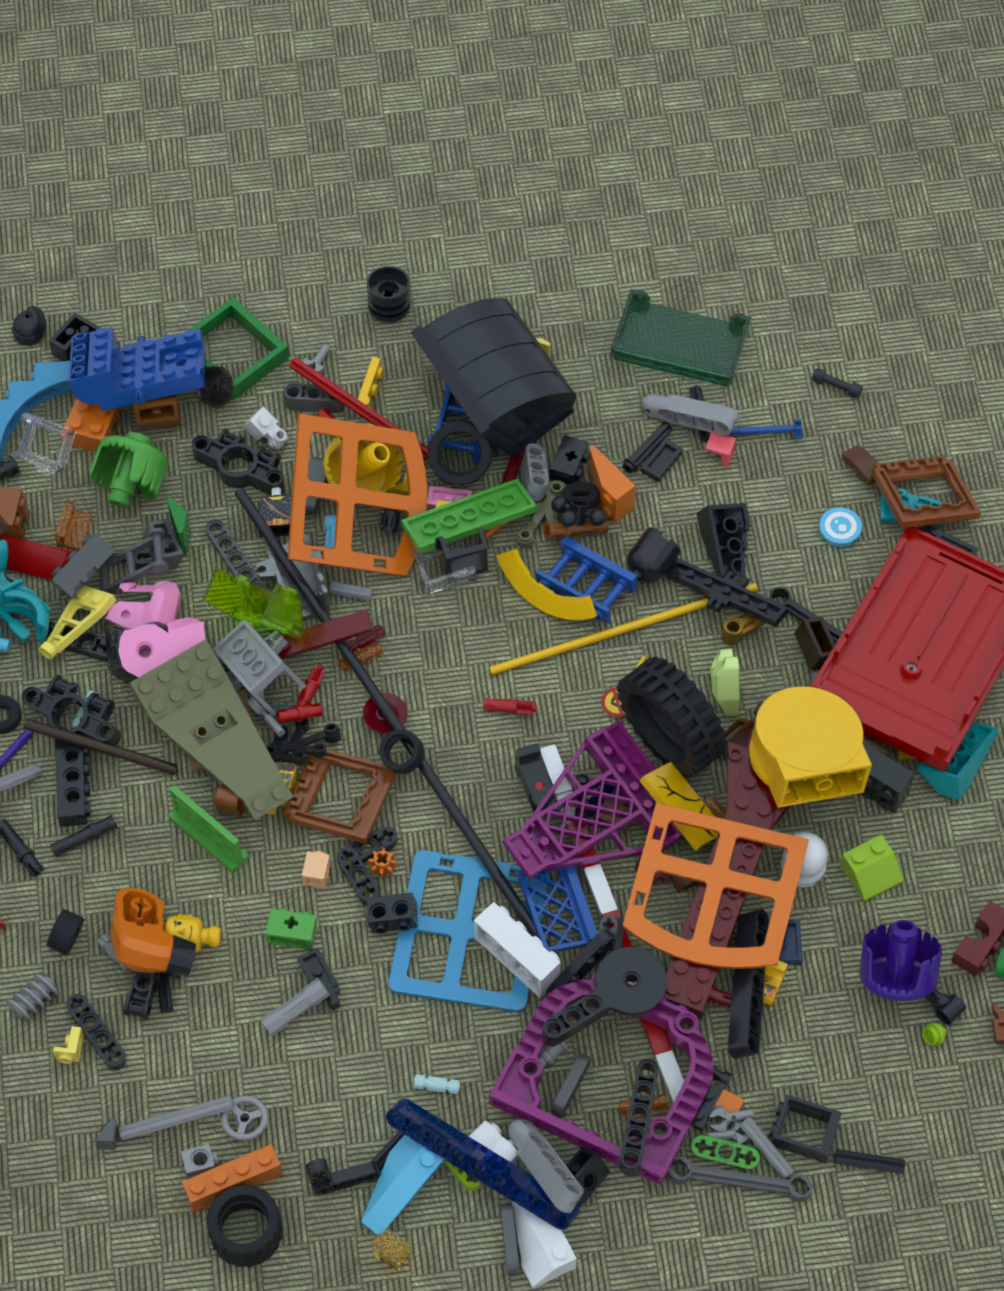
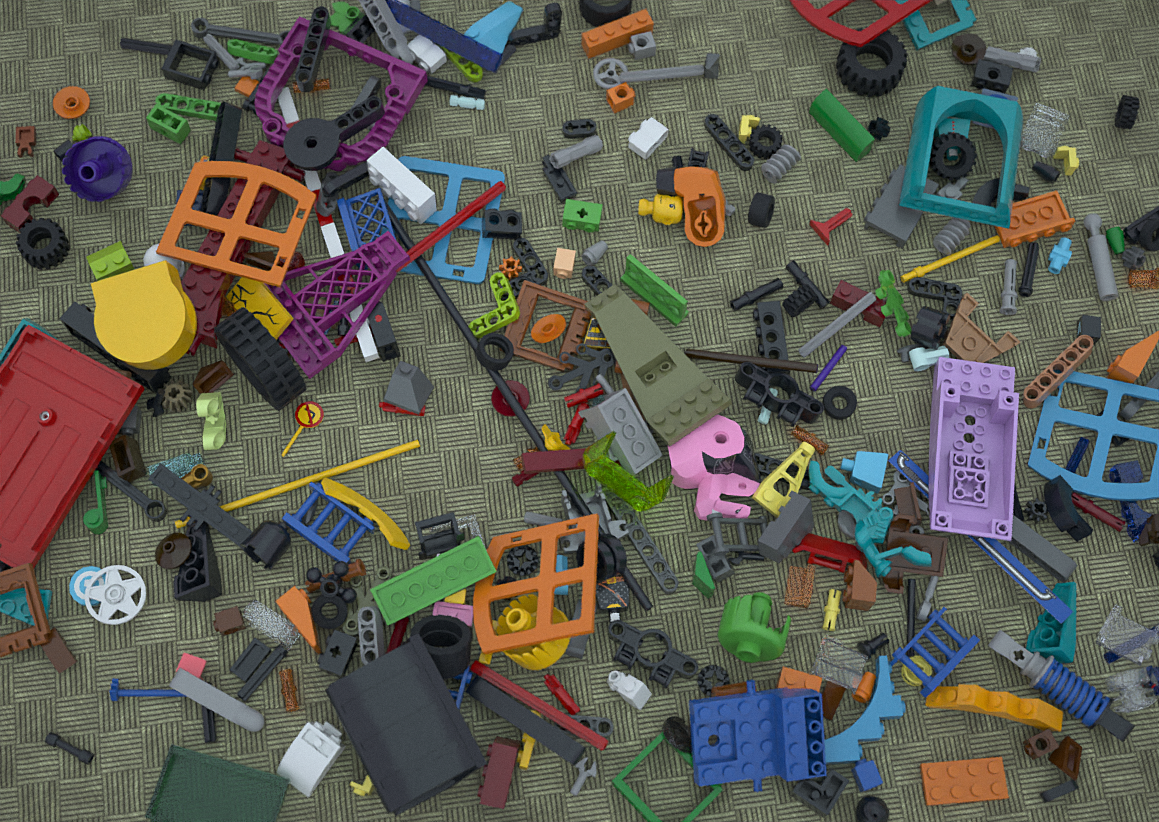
camera: 175 degrees right, 10 degrees up
none -> black tyre [16,218,69,270]
none -> orange dish [53,86,90,119]
none -> green door [83,470,108,535]
none -> white wheel [85,565,146,625]
none -> bright green brick [146,104,191,144]
none -> clear light blue hinge [147,453,204,486]
none -> bright green beam [155,93,221,121]
none -> dark brown dish [155,533,192,570]
none -> reddish brown brick [213,606,246,637]
none -> clear window [243,599,300,651]
none -> white piece [277,721,346,798]
none -> clear orange pin [279,669,299,712]
none -> bright green plate [330,2,361,32]
none -> dark grey slope [384,361,434,415]
none -> red axle [395,181,506,272]
none -> black axle [425,76,487,99]
none -> black beam [465,675,587,766]
none -> lime beam [469,272,520,339]
none -> dark red wedge [477,736,521,809]
none -> black gear [507,545,538,576]
none -> orange dish [531,314,566,343]
none -> yellow plate [542,424,570,451]
none -> black beam [562,119,596,139]
none -> black wheel [576,533,627,583]
none -> light grey cone [581,240,608,265]
none -> black beam [582,265,613,295]
none -> orange brick [606,82,635,113]
none -> white brick [628,117,669,160]
none -> black gear [697,664,730,697]
none -> black tyre [749,124,783,159]
none -> black tyre [782,284,818,317]
none -> clear orange pin [790,424,830,456]
none -> reddish brown slope [821,676,848,721]
none -> light yellow pin [822,589,842,631]
none -> blue brick [851,758,883,793]
none -> orange cone [852,672,876,703]

